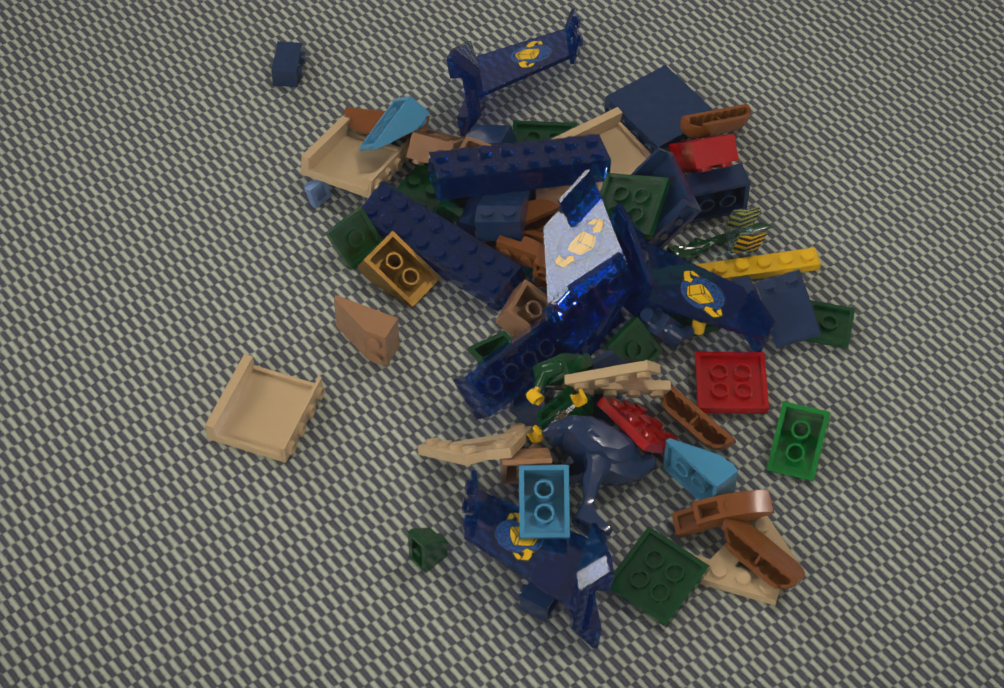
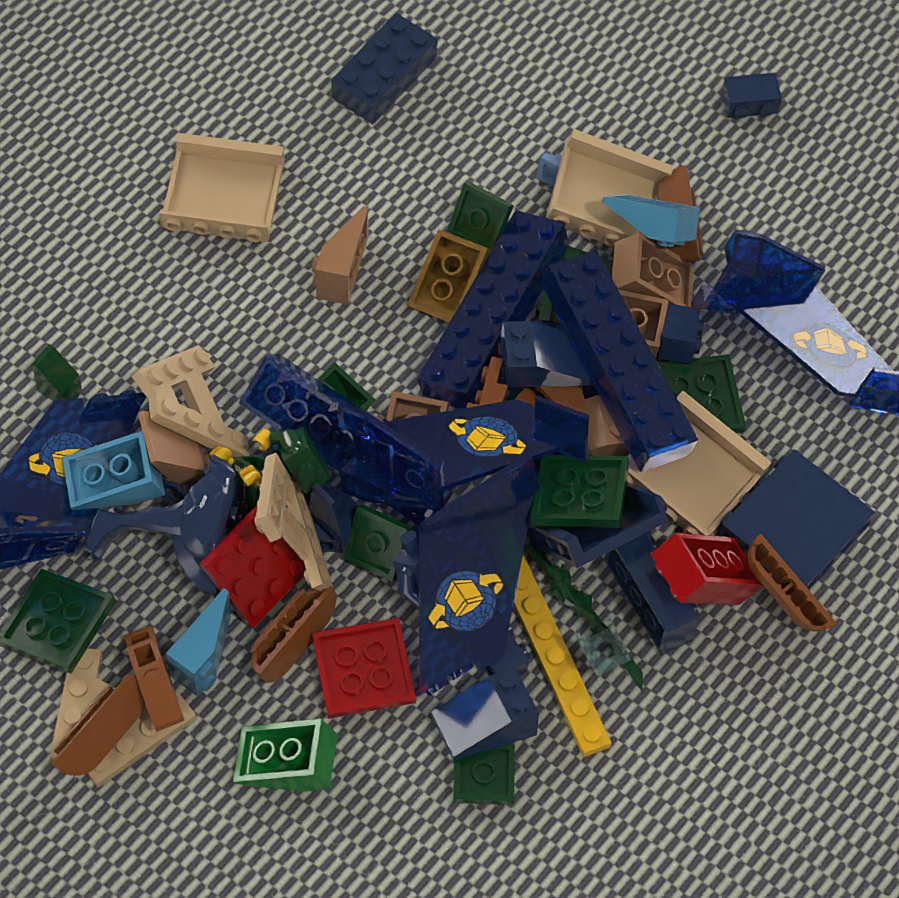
camera: 75 degrees right, 10 degrees up
none -> dark blue brick [331,12,438,125]

